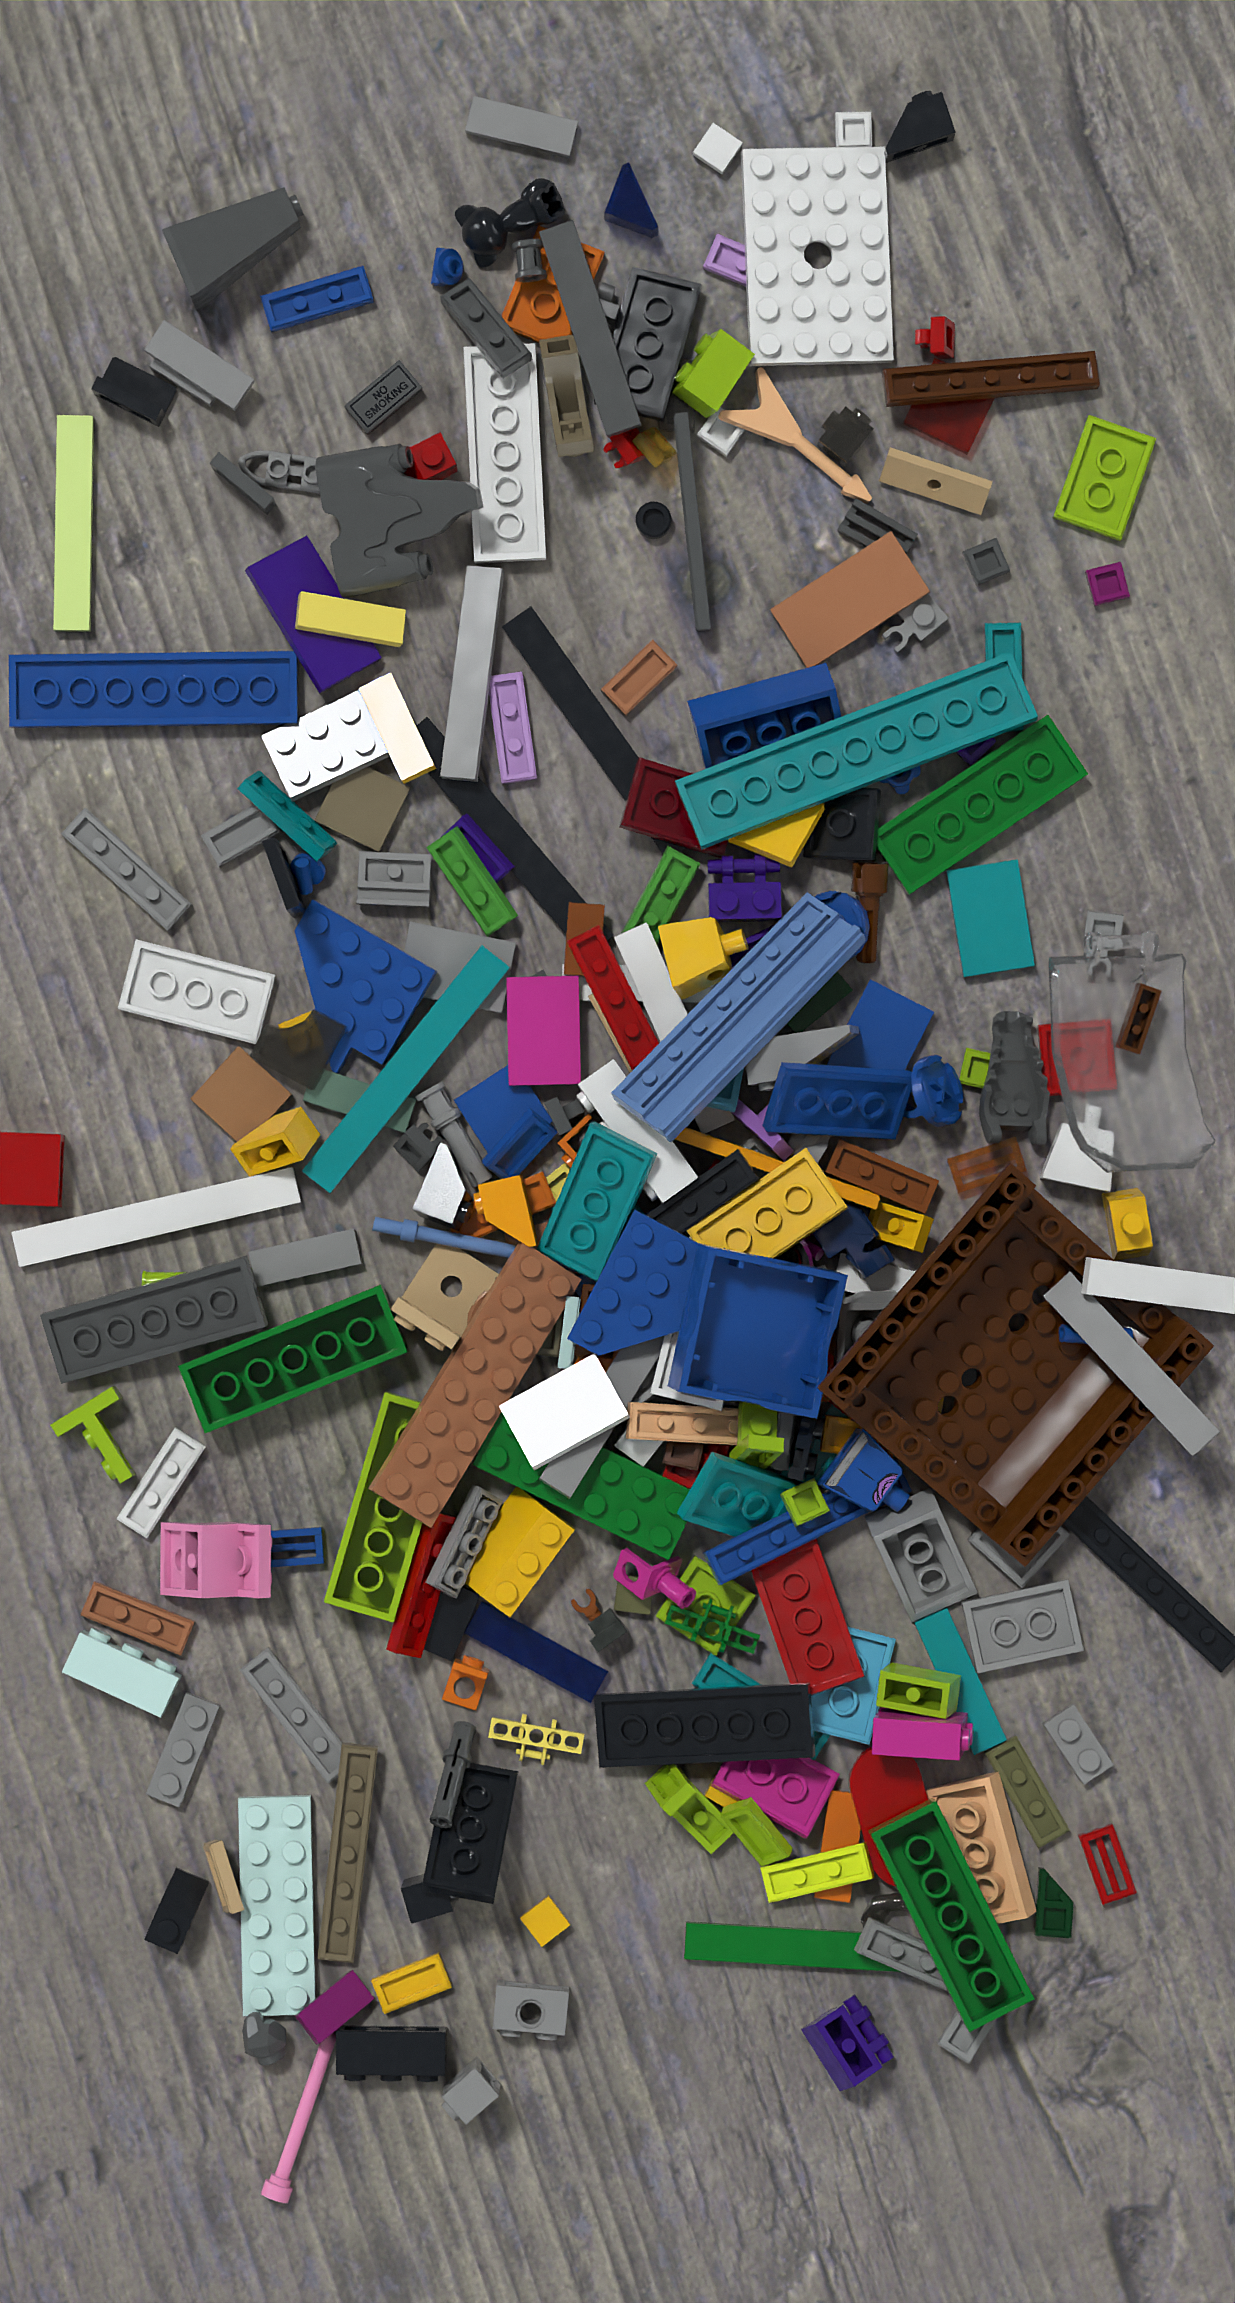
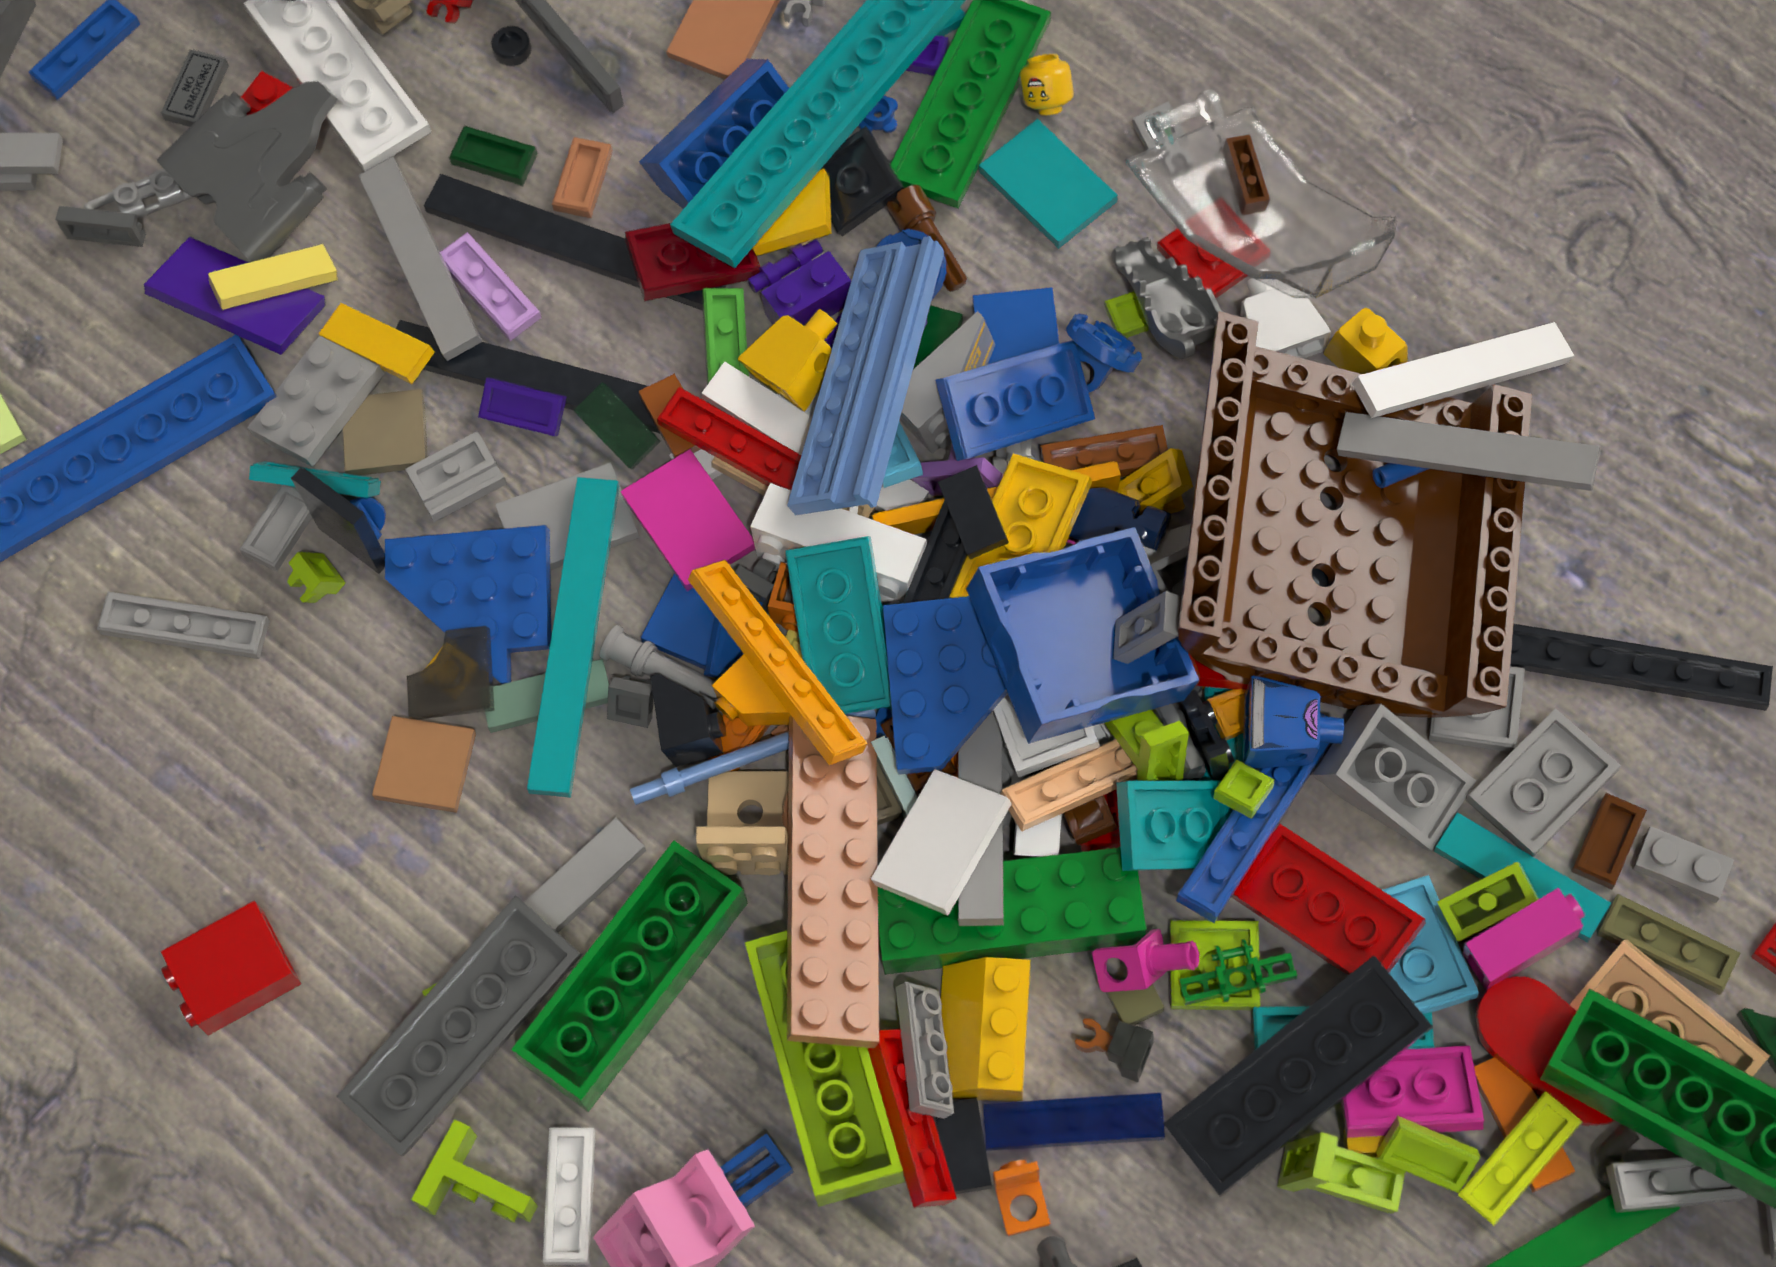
camera: 25 degrees left, 20 degrees down
white tile [11,1167,301,1267] -> none
white tile [118,939,276,1045] -> none
yellow slope [230,1107,320,1177] -> none
bright green tile [426,826,518,937] -> none
light yellow piece [488,1714,585,1765] -> none
clear orange tile [946,1137,1027,1193] -> none
none -> lime tile [287,552,346,603]
none -> dark green tile [449,125,538,186]
none -> clear green plate [574,382,661,470]
none -> light orange tile [688,560,868,766]
none -> black tile [938,465,1009,560]
none -> yellow head [1020,54,1074,115]
none -> light grey plate [1113,591,1180,664]
none -> reddish brown tile [1571,793,1647,890]

